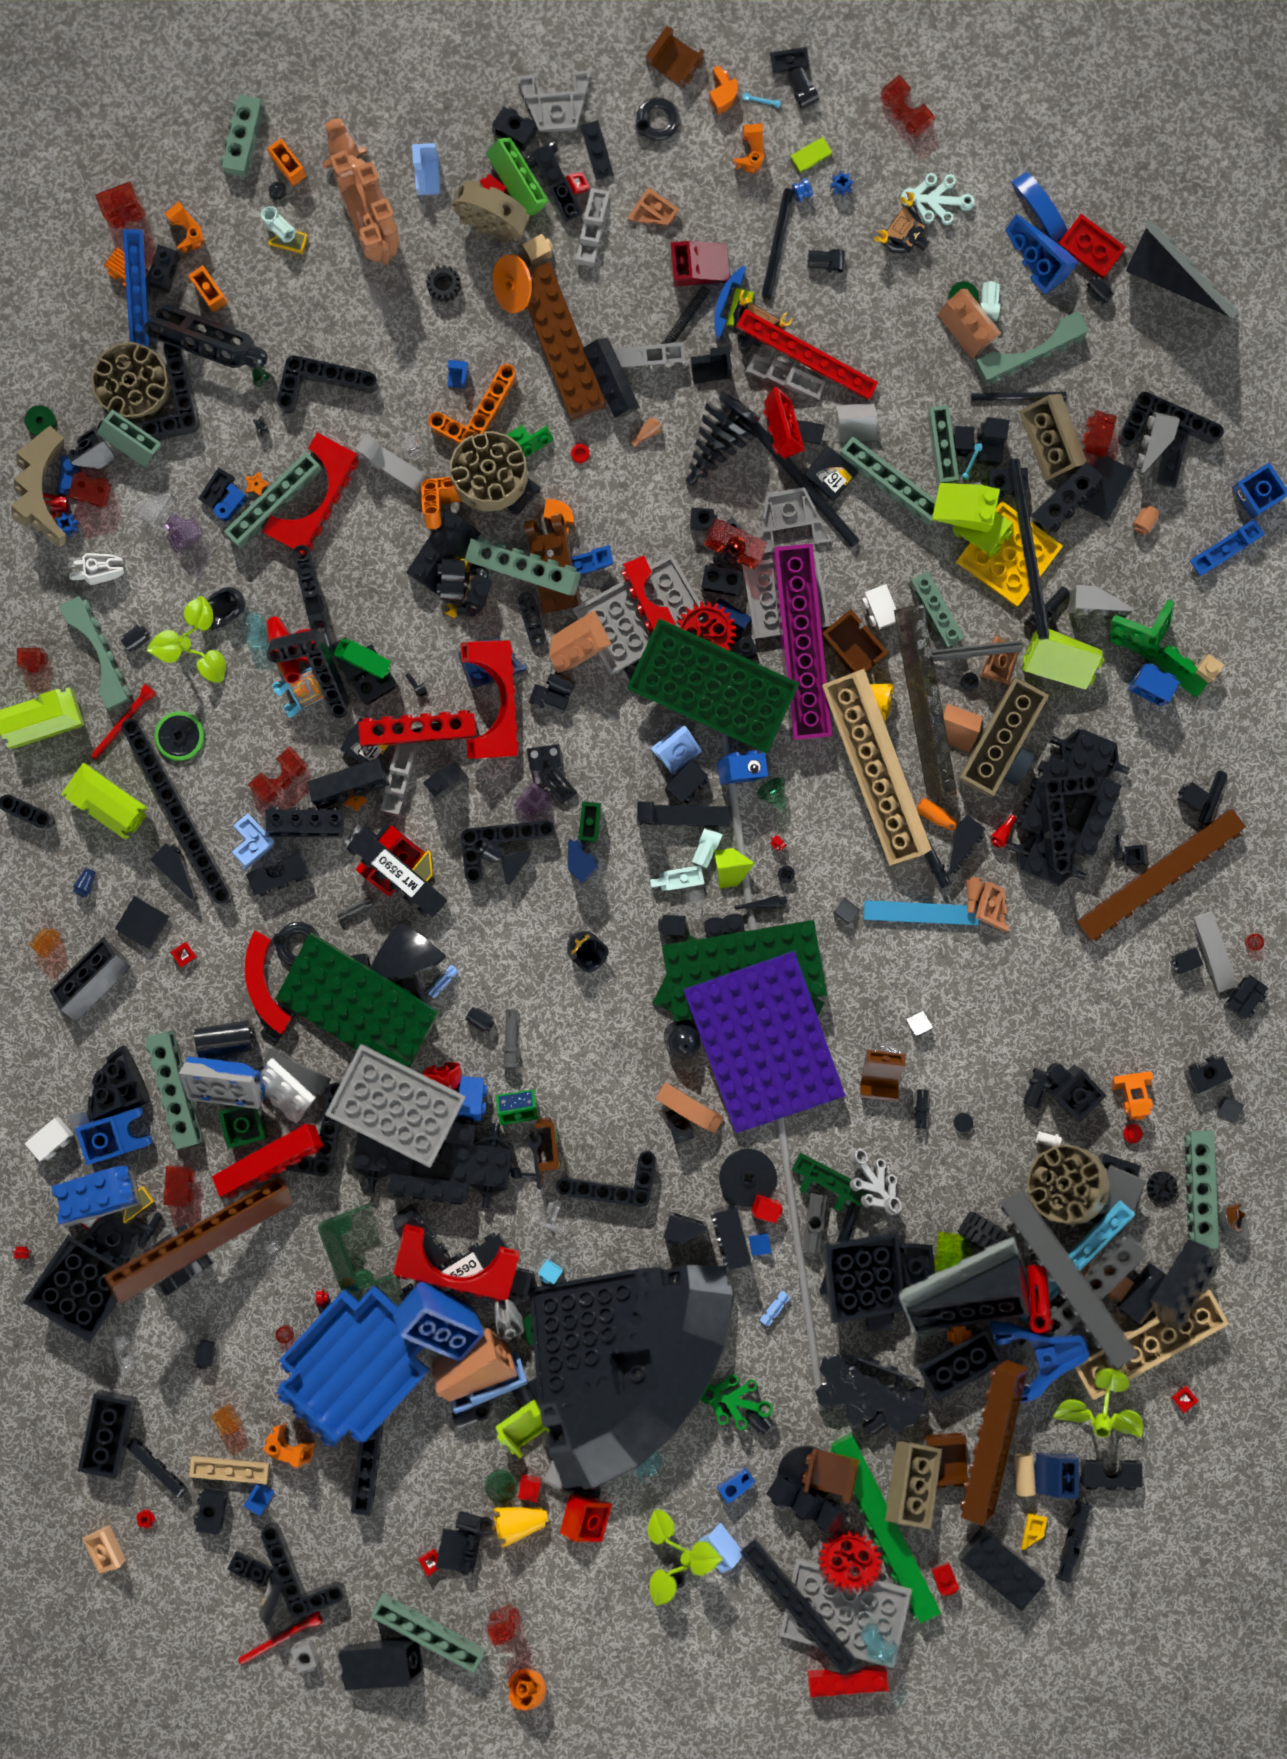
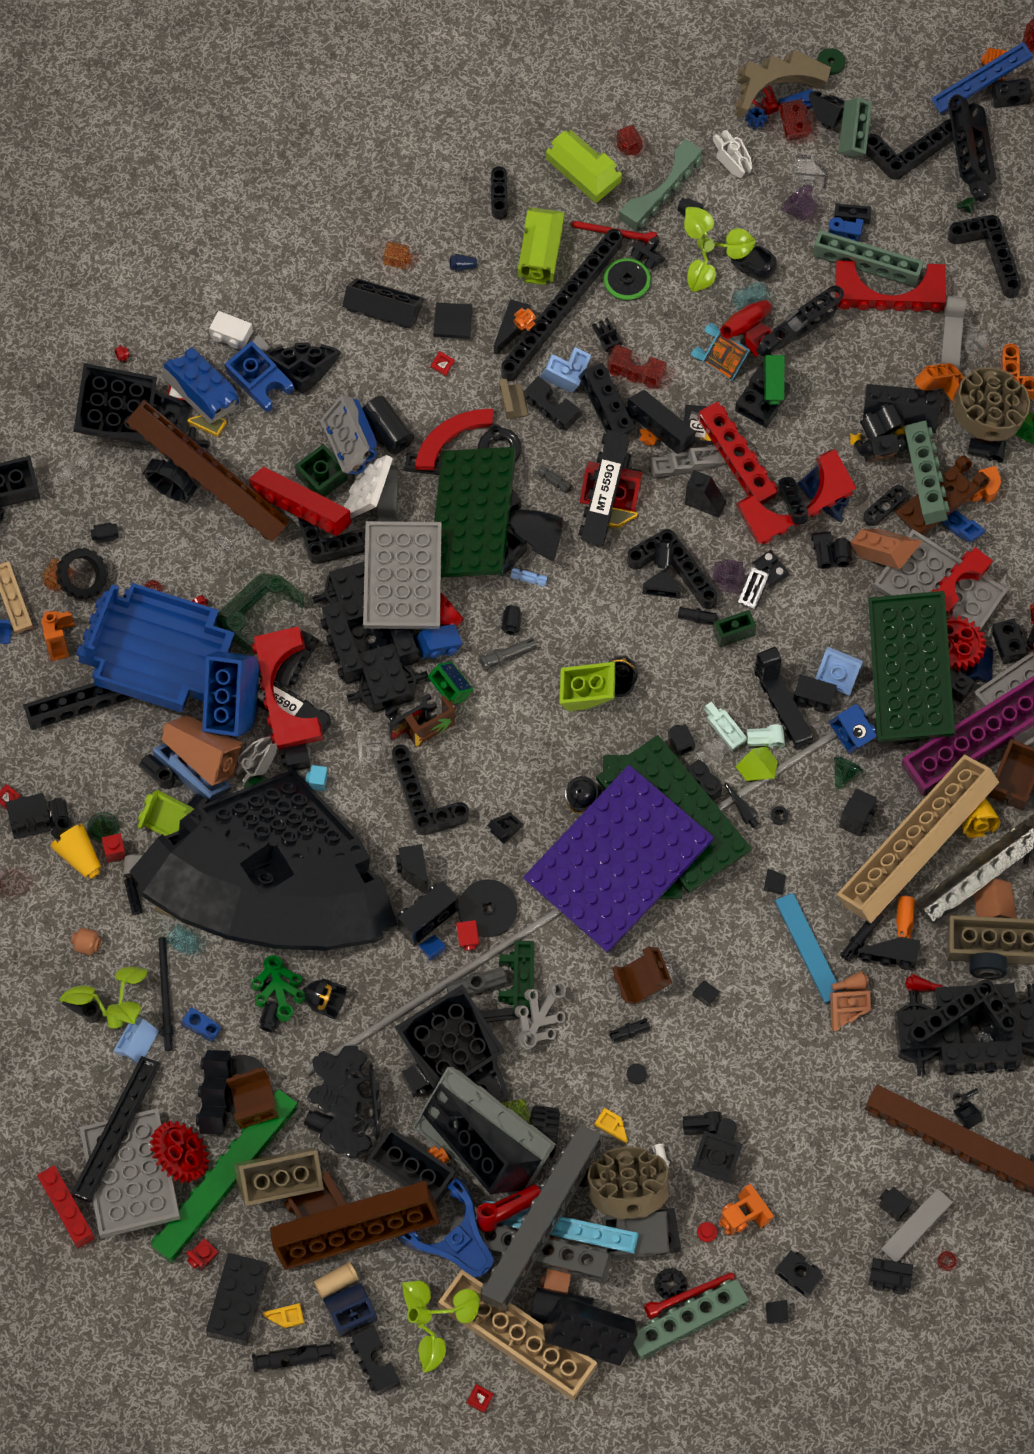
camera: 60 degrees right, 20 degrees down
dark tan brick [91,342,172,423] -> none
sand green brick [146,1030,204,1150] -> none
clear red brick [163,1165,196,1206] -> none
orange brick [188,266,228,312] -> none
orange plate [245,472,269,496] -> none
black bush [253,416,269,435] -> none
black beam [266,630,350,718] -> none
black hand [406,673,428,696] -> none
red slope [559,1495,612,1542] -> none
dark blue slope [568,839,599,884] -> none
nougat arch [655,1082,724,1134] -> none
light blue axle [760,1291,790,1326] -> none
red plate [770,835,787,852] -> none
clear light blue leg [861,1623,898,1663] -> none
dark grey piece [1218,1204,1249,1240] -> none
none -> black tyre [56,548,108,600]
none -> nougat head [71,927,101,956]
none -> black bar [158,937,174,1051]
none -> black helmet [302,979,347,1019]
none -> dark tan panel [499,379,528,420]
none -> orange gear [513,308,536,331]
none -> lime slope [559,662,616,711]
none -> black arm [592,317,623,352]
none -> yellow tile [594,1108,628,1144]
none -> black hips [630,237,665,269]
none -> red piece [644,1272,735,1320]
none -> black pin [678,606,717,625]
none -> black beam [778,477,808,525]
none -> black brick [839,789,878,836]

